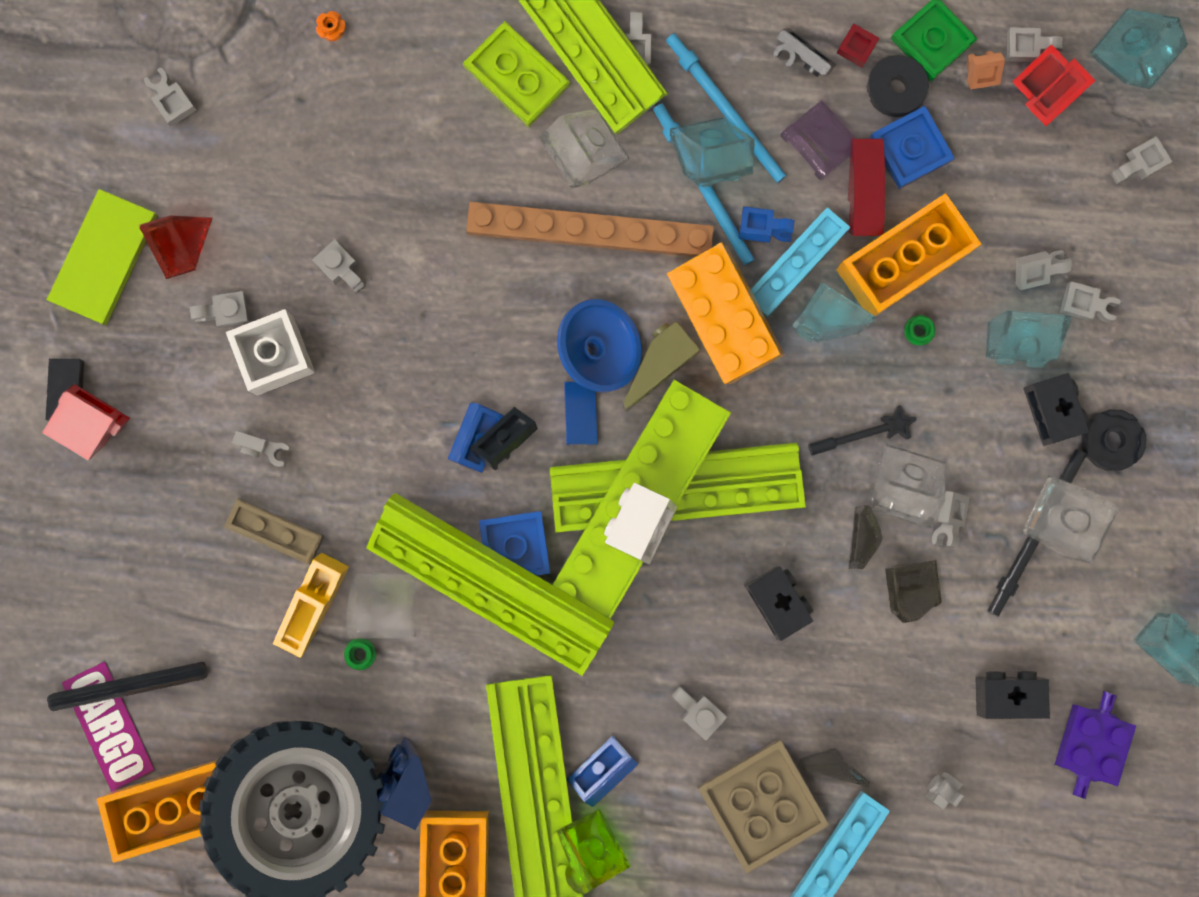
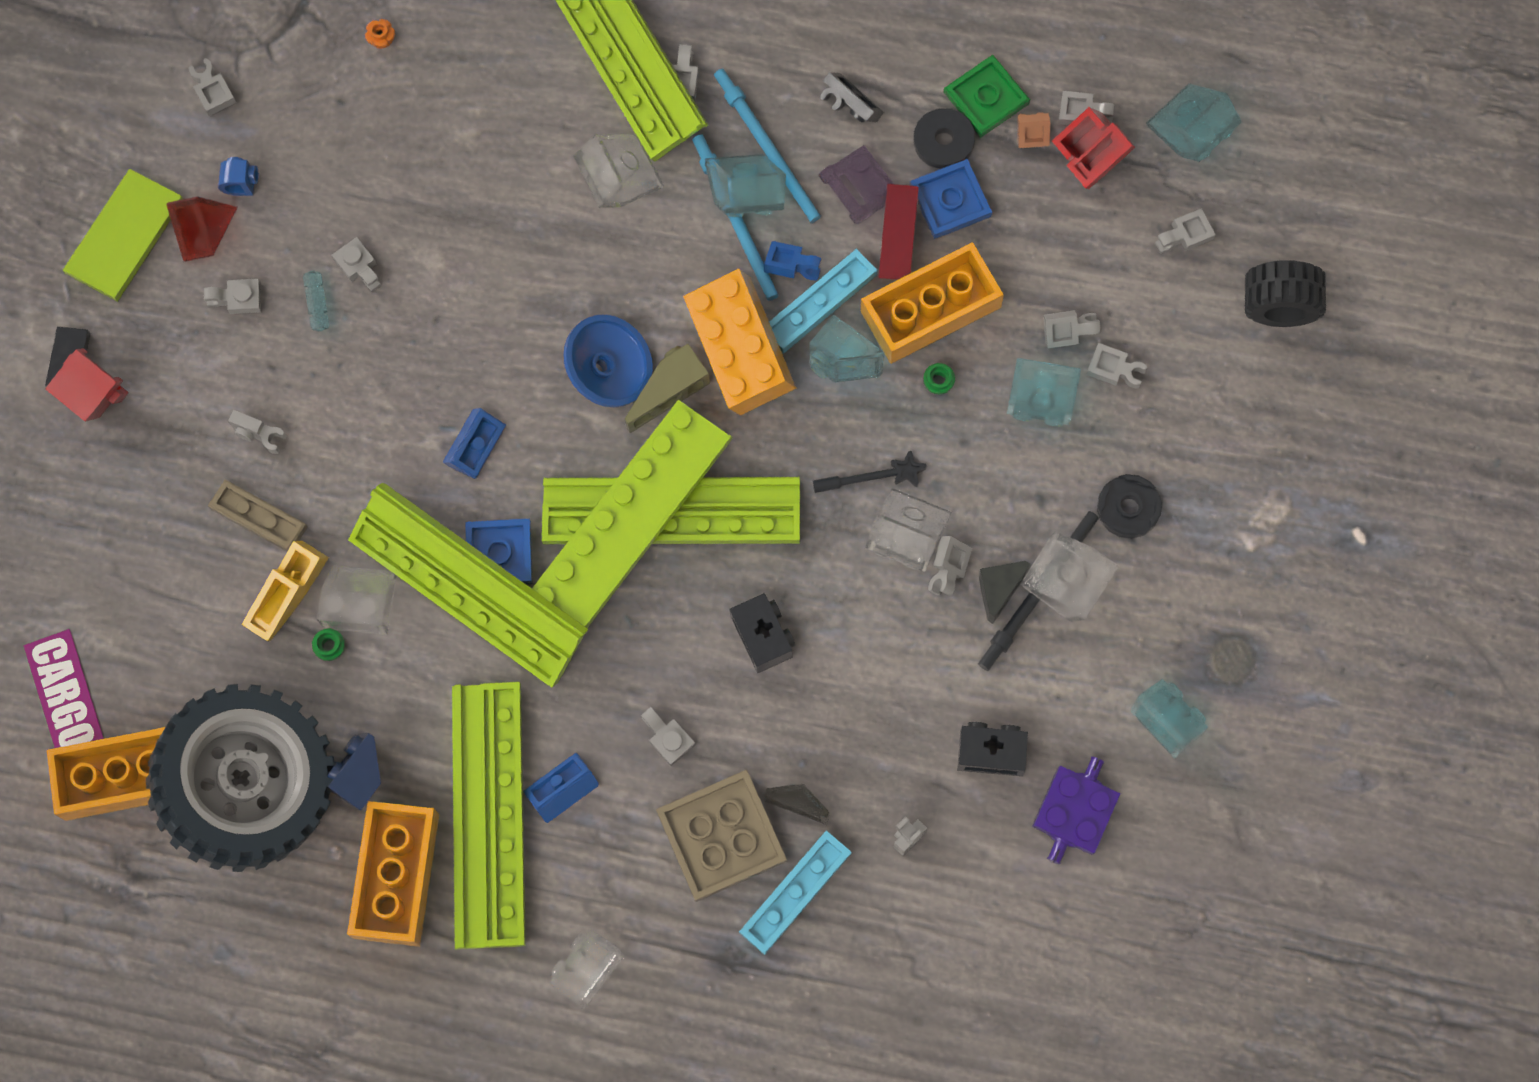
camera: 15 degrees right, 10 degrees down
black axle [47,662,208,711] -> none
white brick [226,309,315,396] -> none
lime tile [463,21,570,128] -> none
medium nougat plate [466,202,714,257] -> none
black plate [470,407,538,470] -> none
clear neon green slope [557,809,631,894] -> none
blue slope [564,382,598,446] -> none
white brick [604,483,677,565] -> none
dark red plate [837,23,880,68] -> none
clear smoke slope [848,505,884,569] -> none
clear smoke slope [885,560,942,623] -> none
black brick [1023,373,1089,446] -> none
none -> blue plate [218,157,259,196]
none -> clear light blue axle [303,271,329,332]
none -> pearl dark grey slope [978,561,1031,624]

